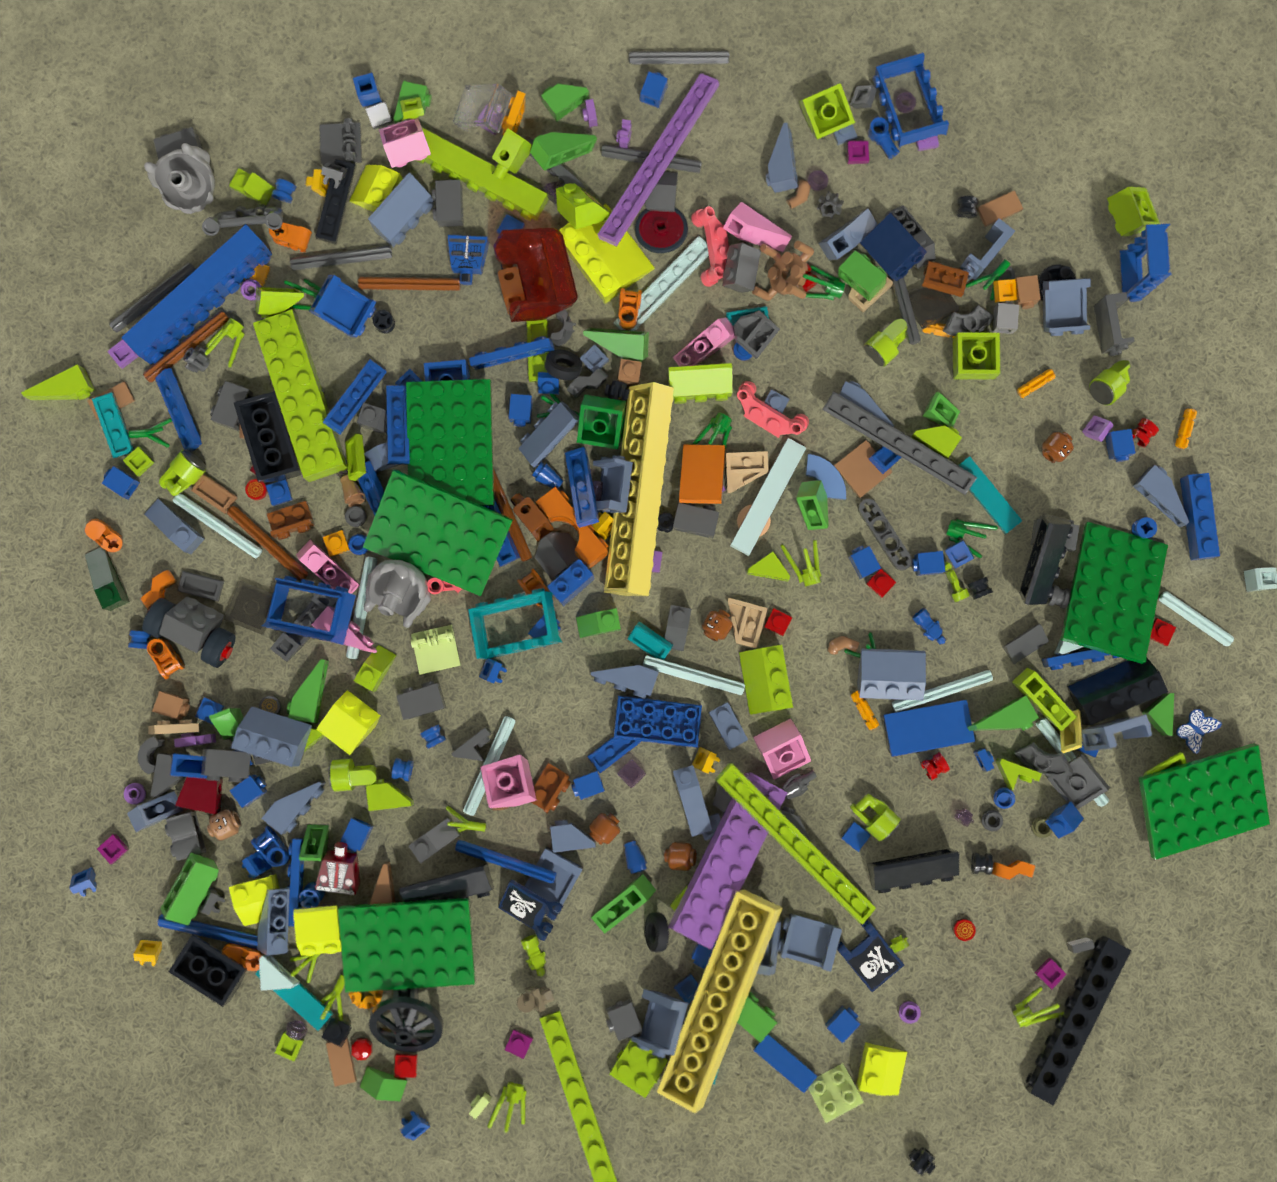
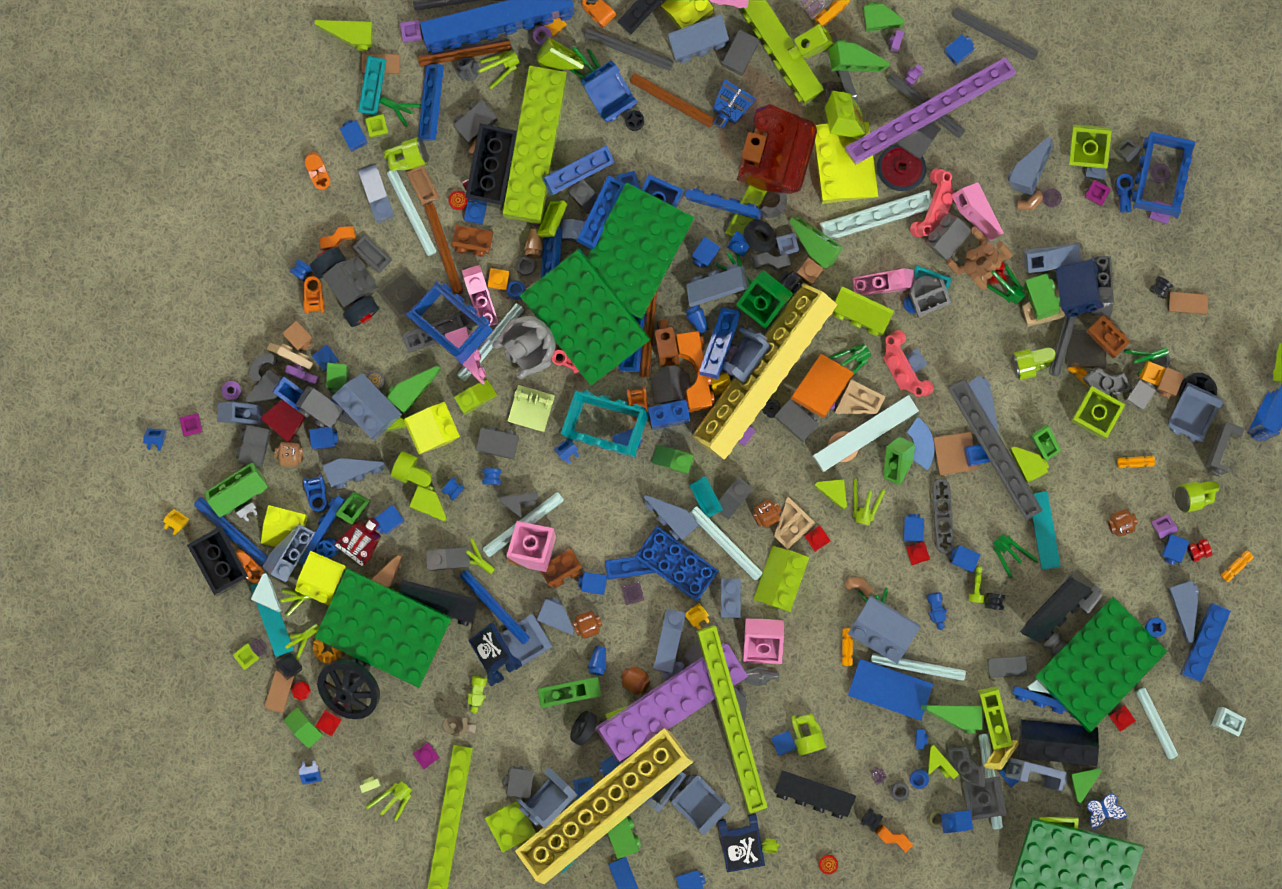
camera: 30 degrees right, 0 degrees up
dark green slope [85,547,130,611] -> none
blue tile [242,851,272,879] -> none
blue plate [497,214,525,243] -> none
orange piece [619,288,642,330] -> none
dark grey gear [817,191,844,219] -> none
red wheel [920,752,950,781] -> none
blue plate [945,539,974,569] -> none
sand blue panel [960,218,1015,280] -> none

